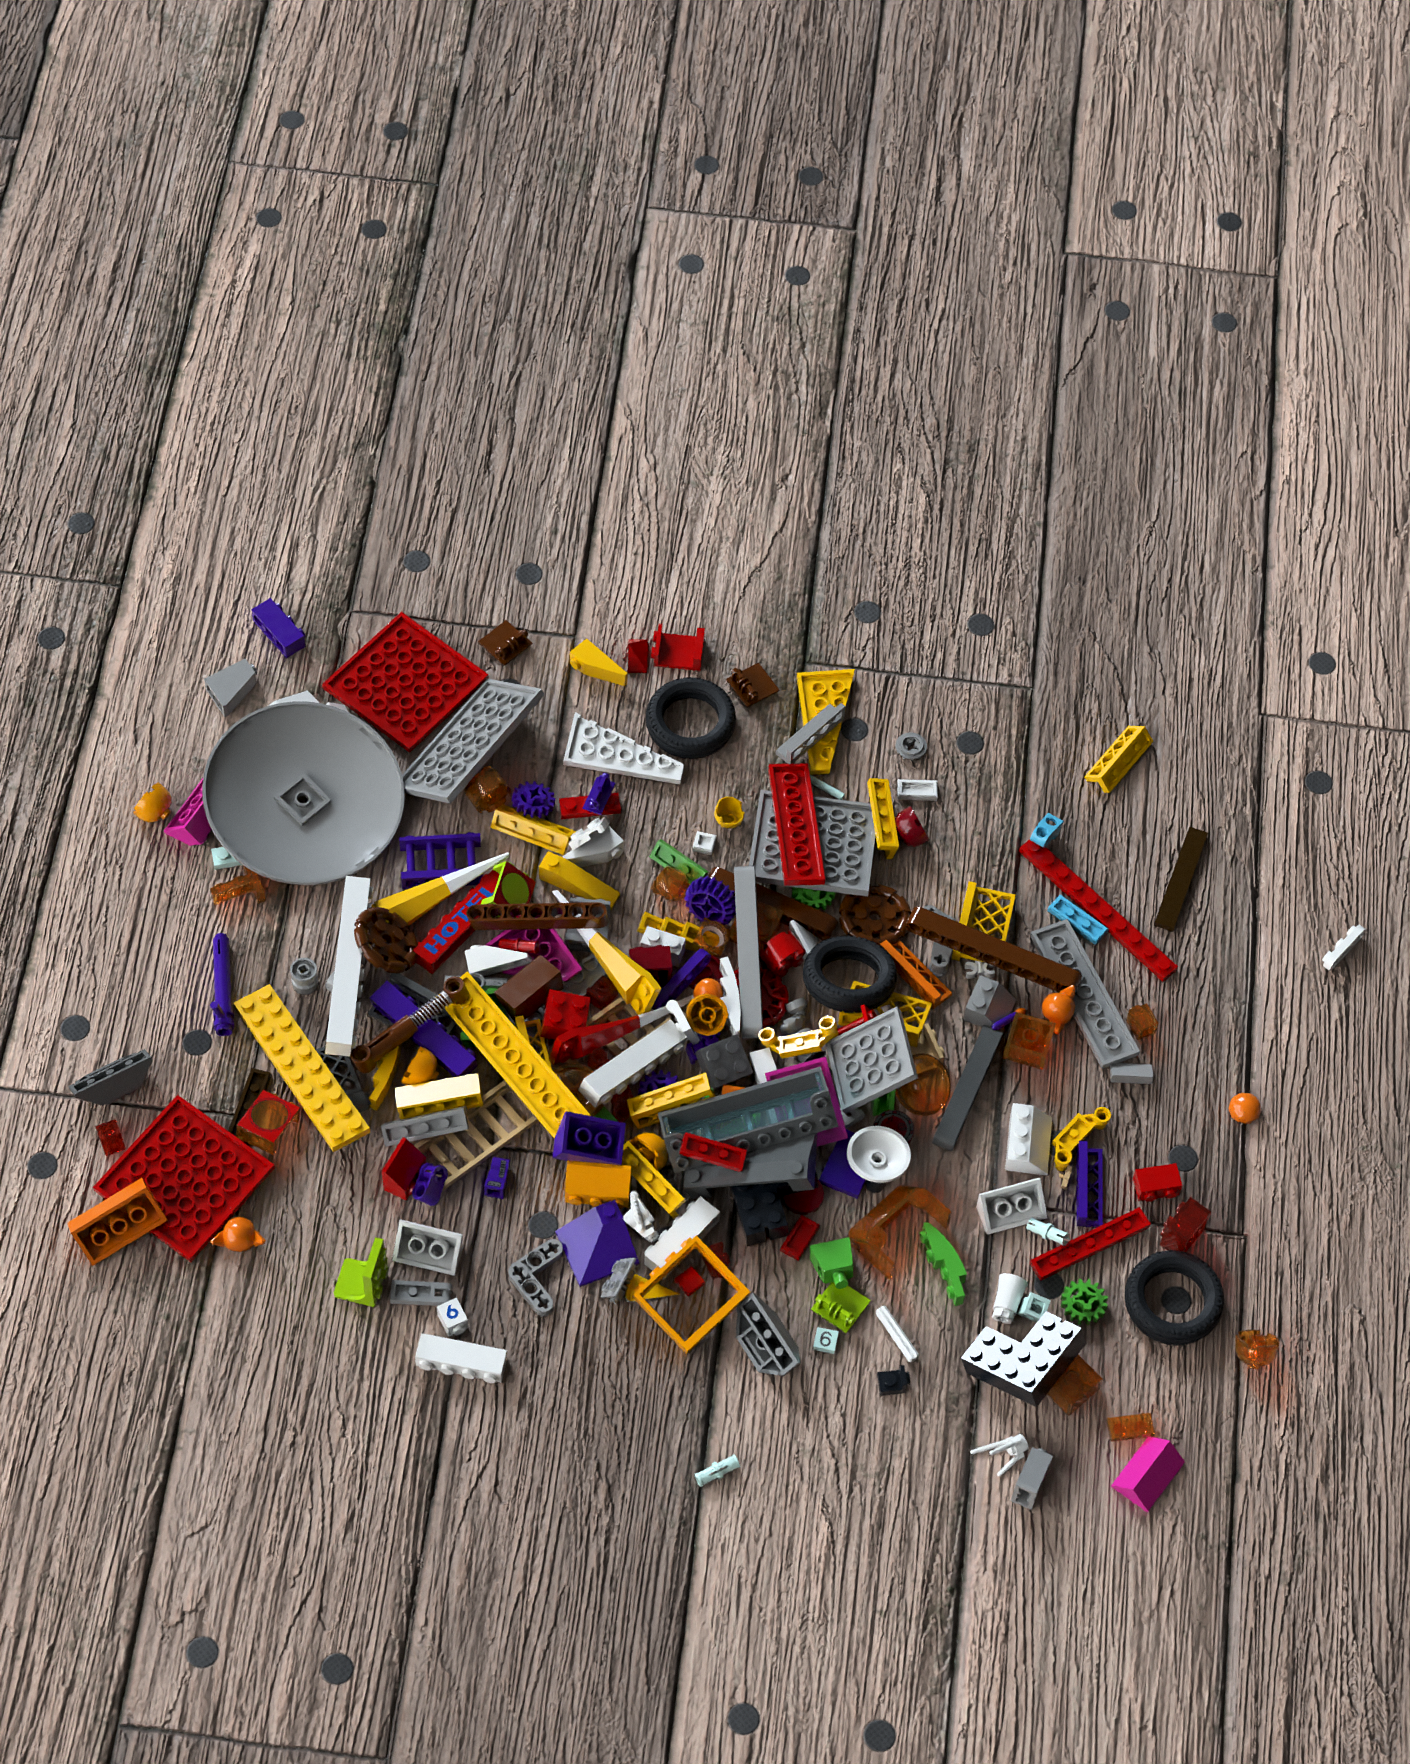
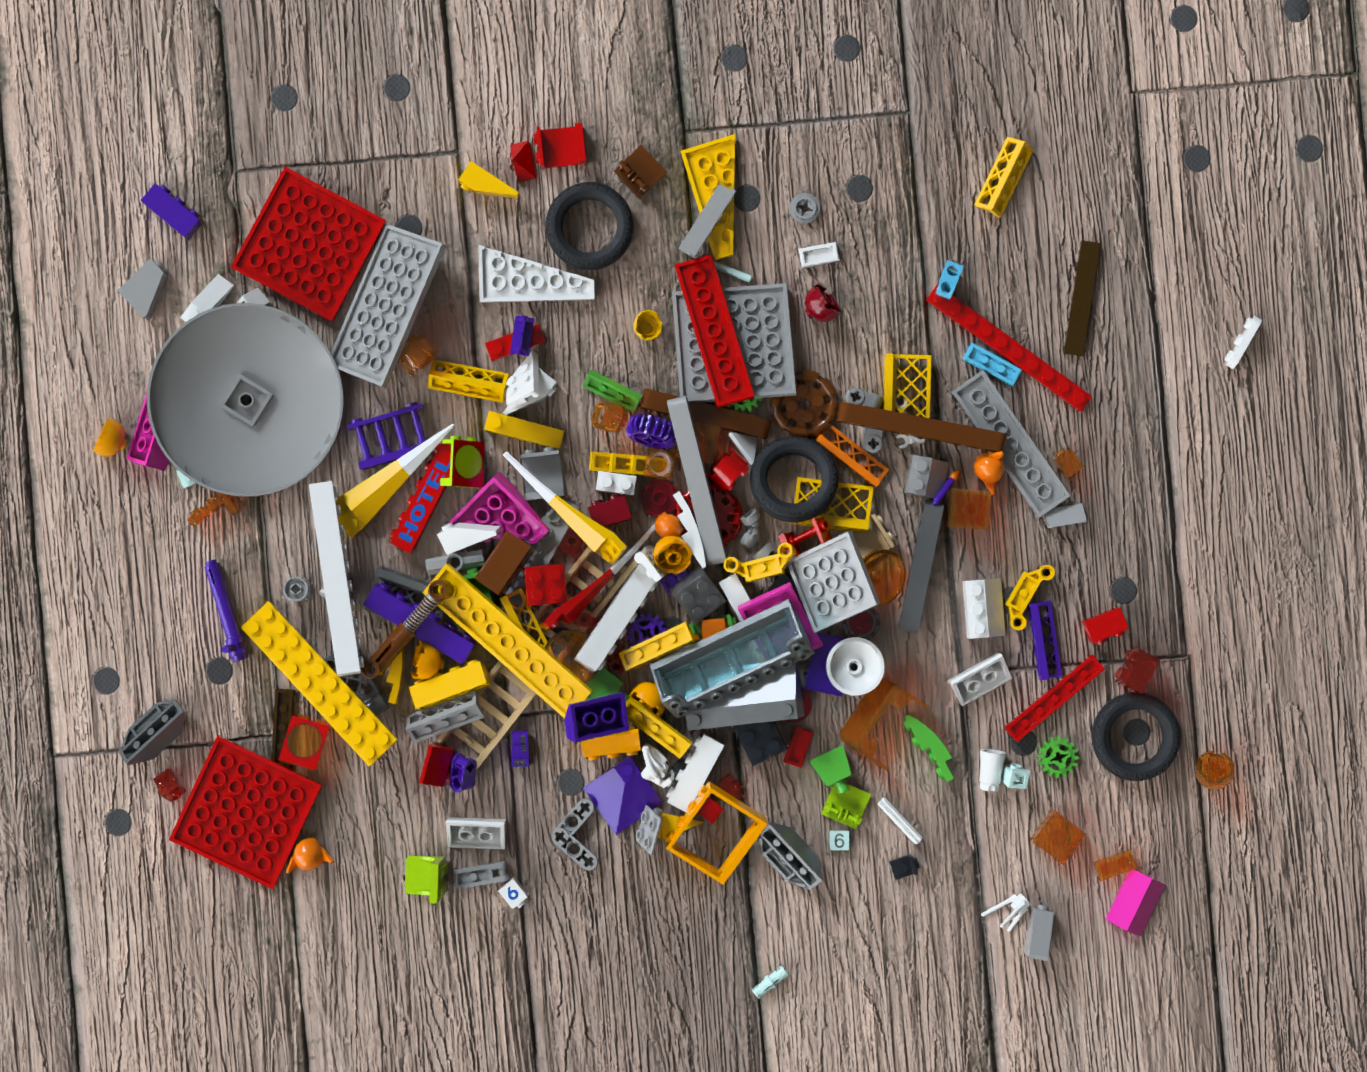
camera: 10 degrees left, 30 degrees up
orange slope [67,1178,167,1266] -> none
reddish brown plate [354,907,418,974] -> none
white brick [415,1333,507,1383] -> none
reddish brown beam [466,902,610,930] -> none
reddish brown hinge [478,620,533,666] -> none
red axle [498,938,540,954] -> none
dark purple gear [511,781,556,818] -> none
dark purple beam [652,948,711,1010] -> none
red plate [679,1132,747,1172] -> none
white tile [692,831,717,855] -> none
yellow fence [867,778,899,859] -> none
piece [961,1311,1086,1408] -> none
light aqua pin [1026,1218,1070,1246] -> none
tan piece [1059,1165,1073,1190] -> none
orange hair [1228,1093,1261,1124] -> none

